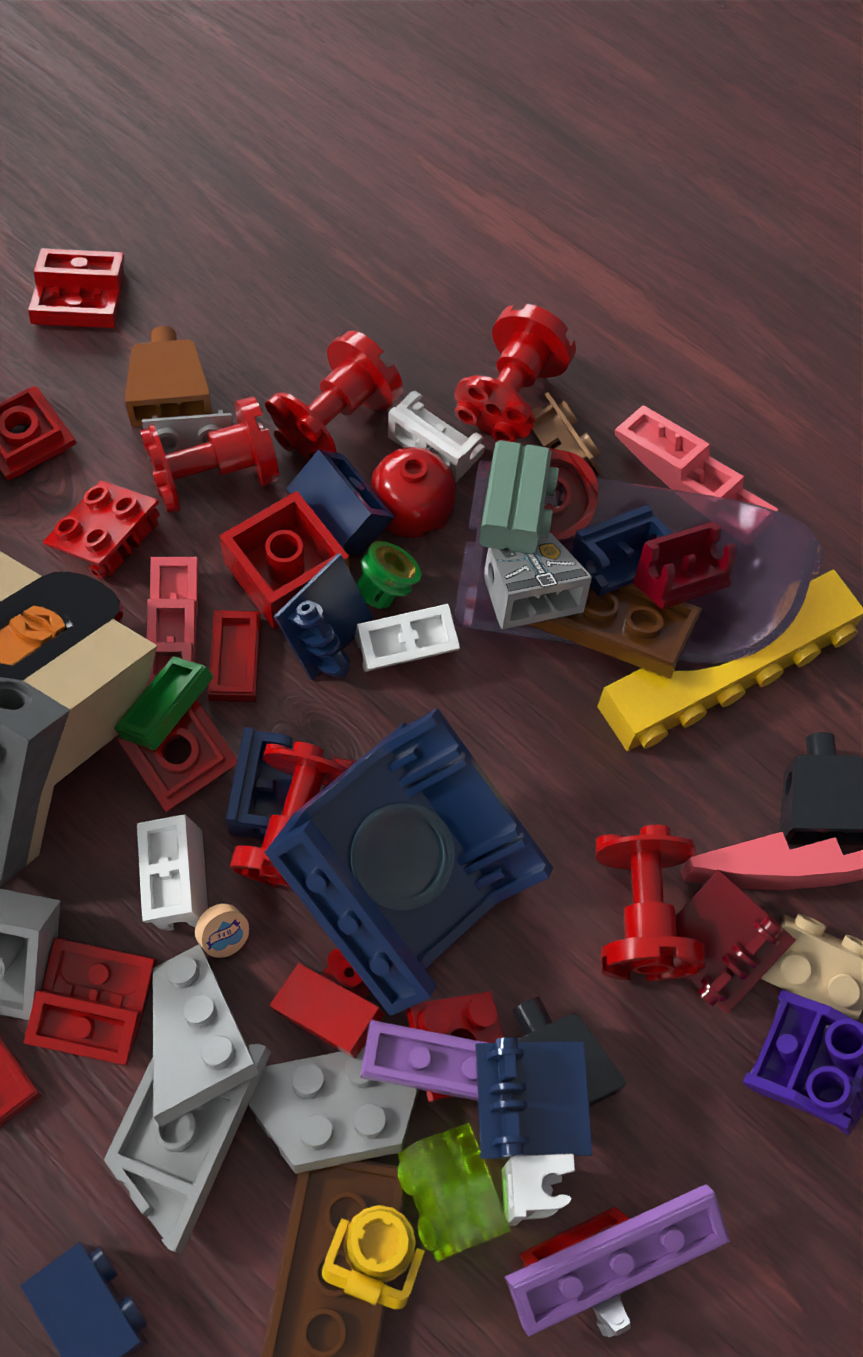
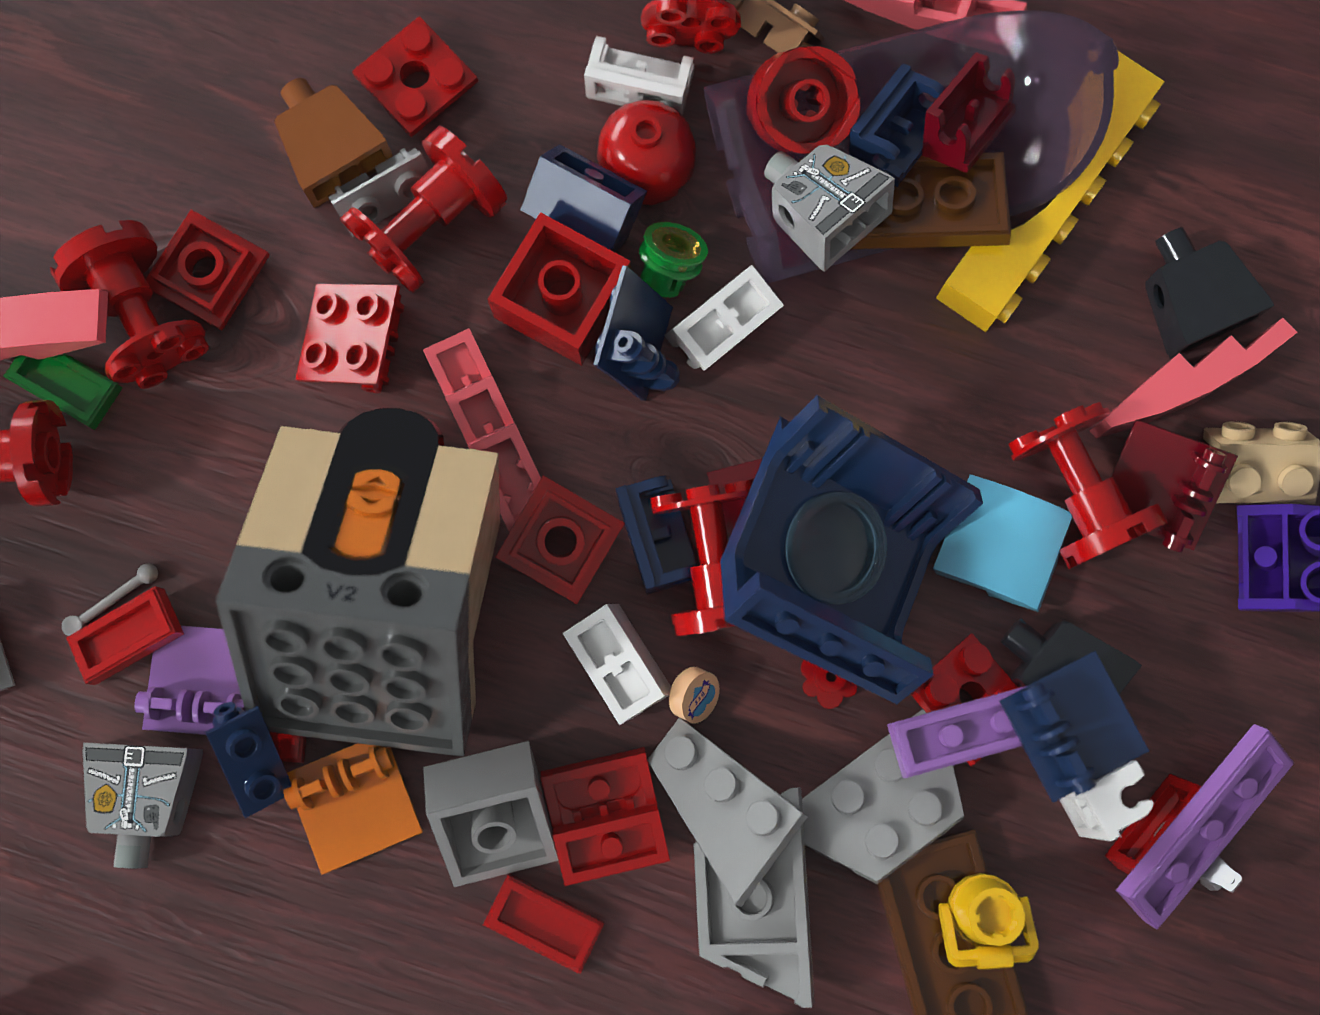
camera: 20 degrees left, 15 degrees up
red slope [28,248,124,328] -> none
green tile [114,656,214,751] -> none
red tile [208,610,261,702] -> none
red piece [265,330,403,461] -> none
red tile [269,963,384,1059] -> none
clear neon green brick [397,1123,511,1262] -> none
sand green brick [479,440,559,554] -> none
none -> red piece [352,16,479,138]
none -> medium azure slope [933,474,1074,612]

